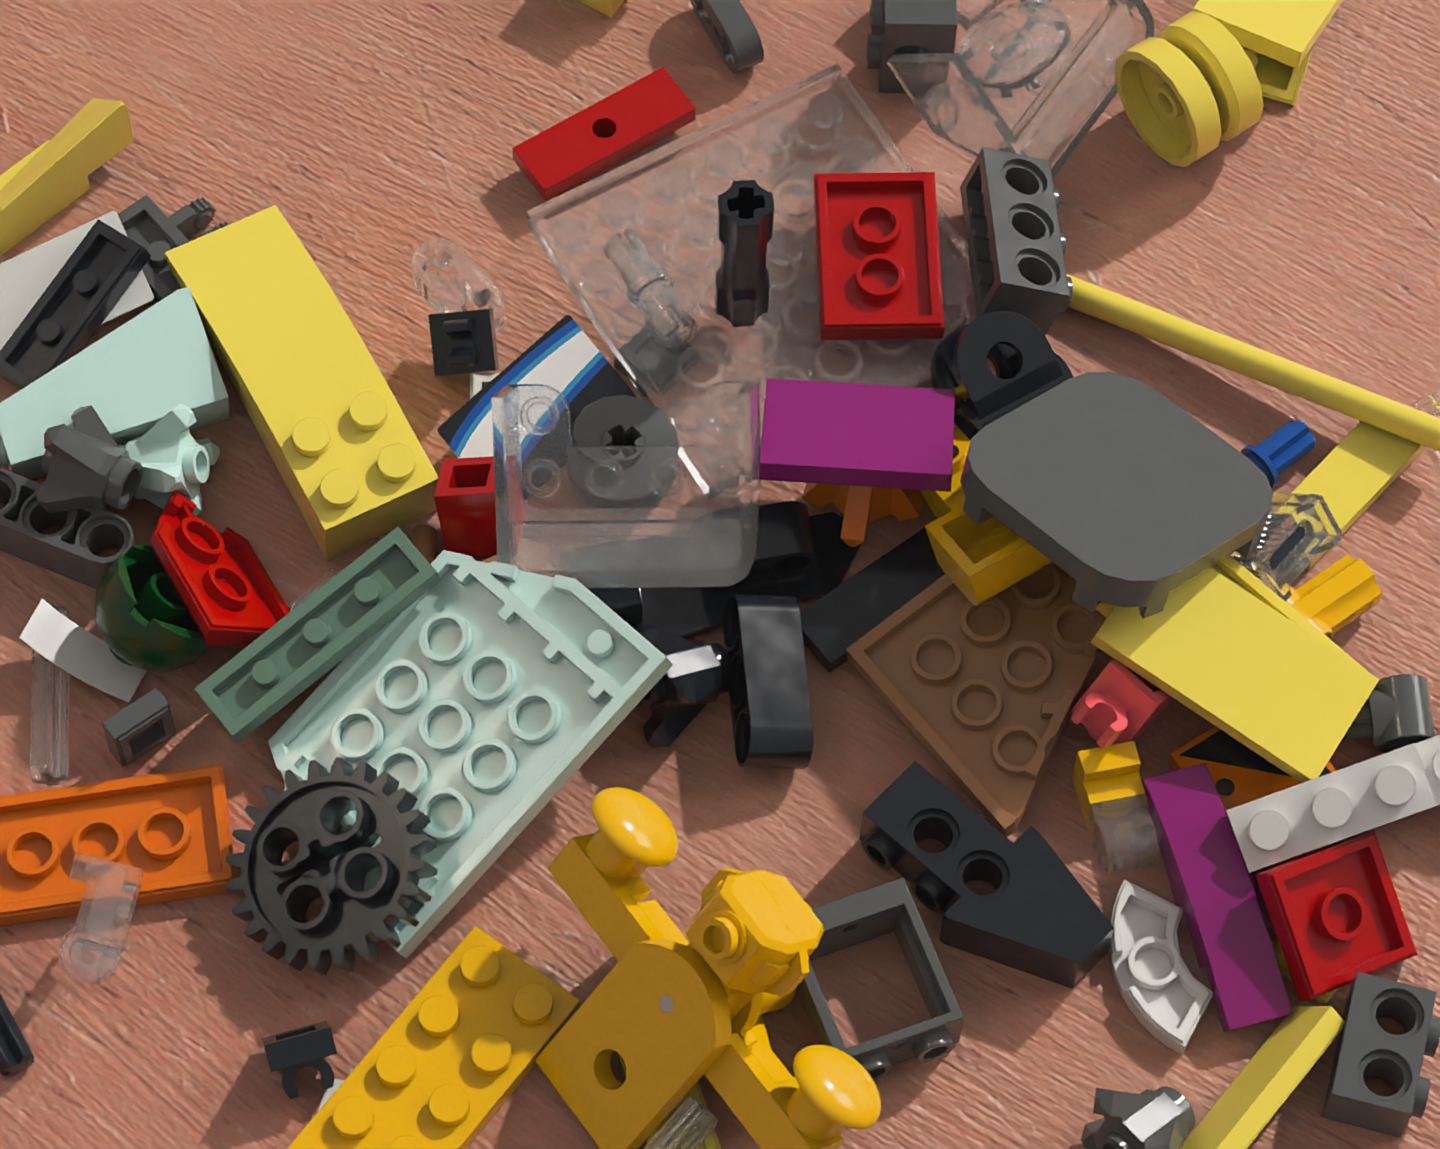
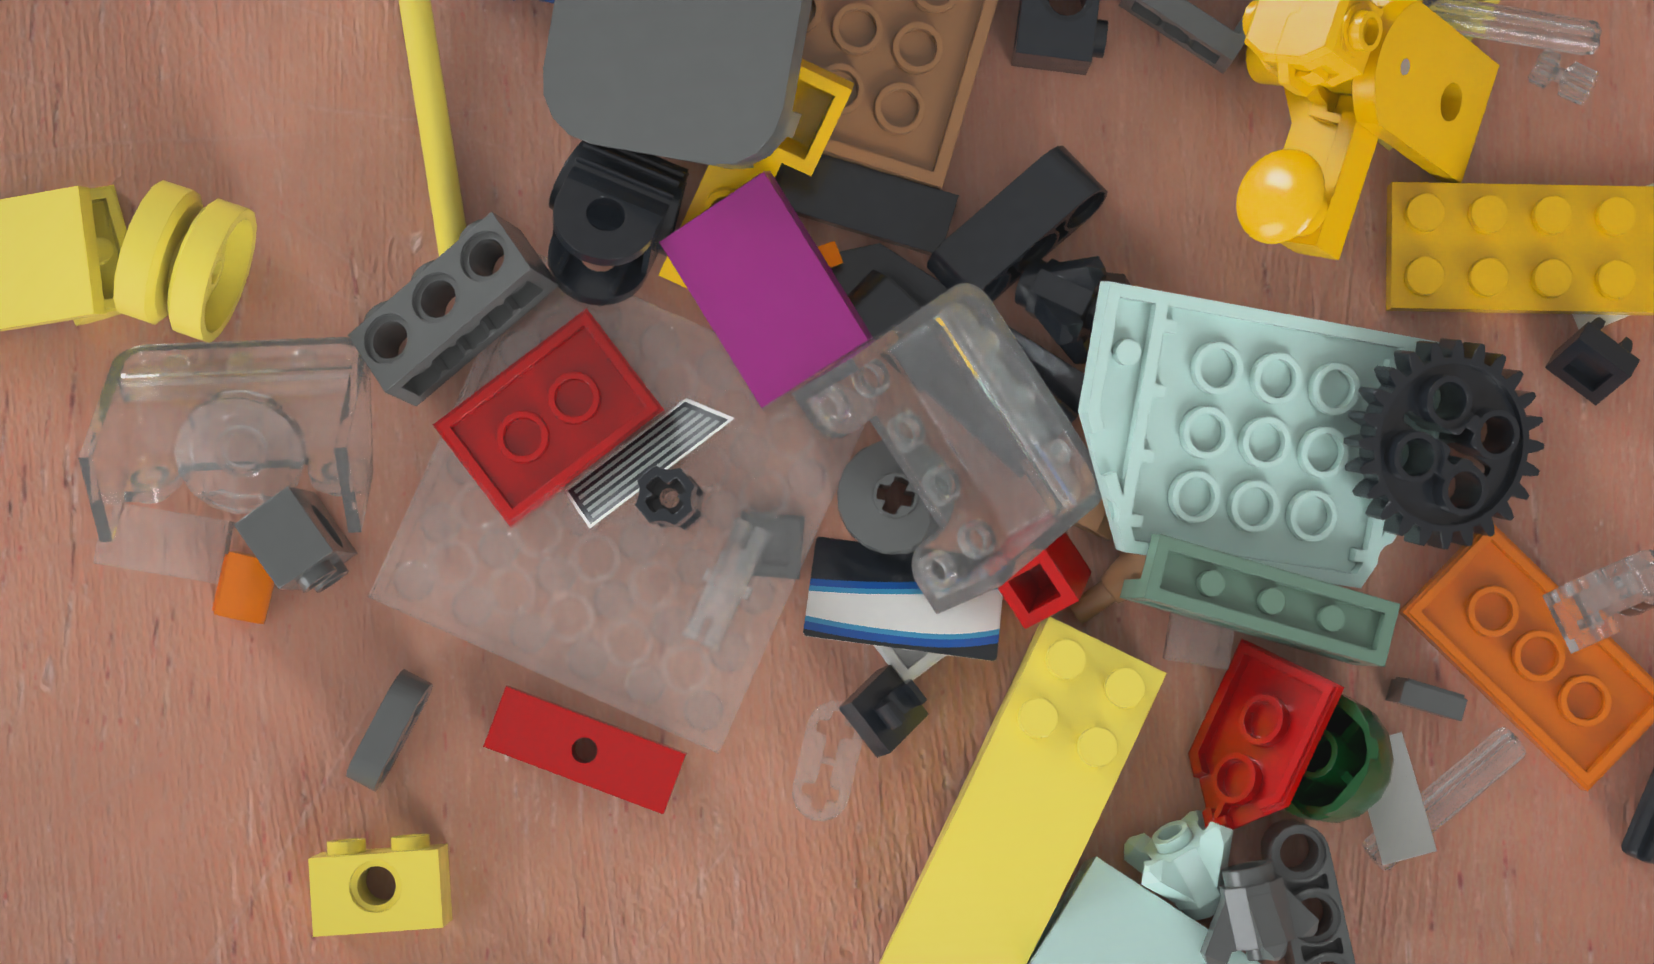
camera: 120 degrees left, 25 degrees up
none -> sticker [564,398,735,529]

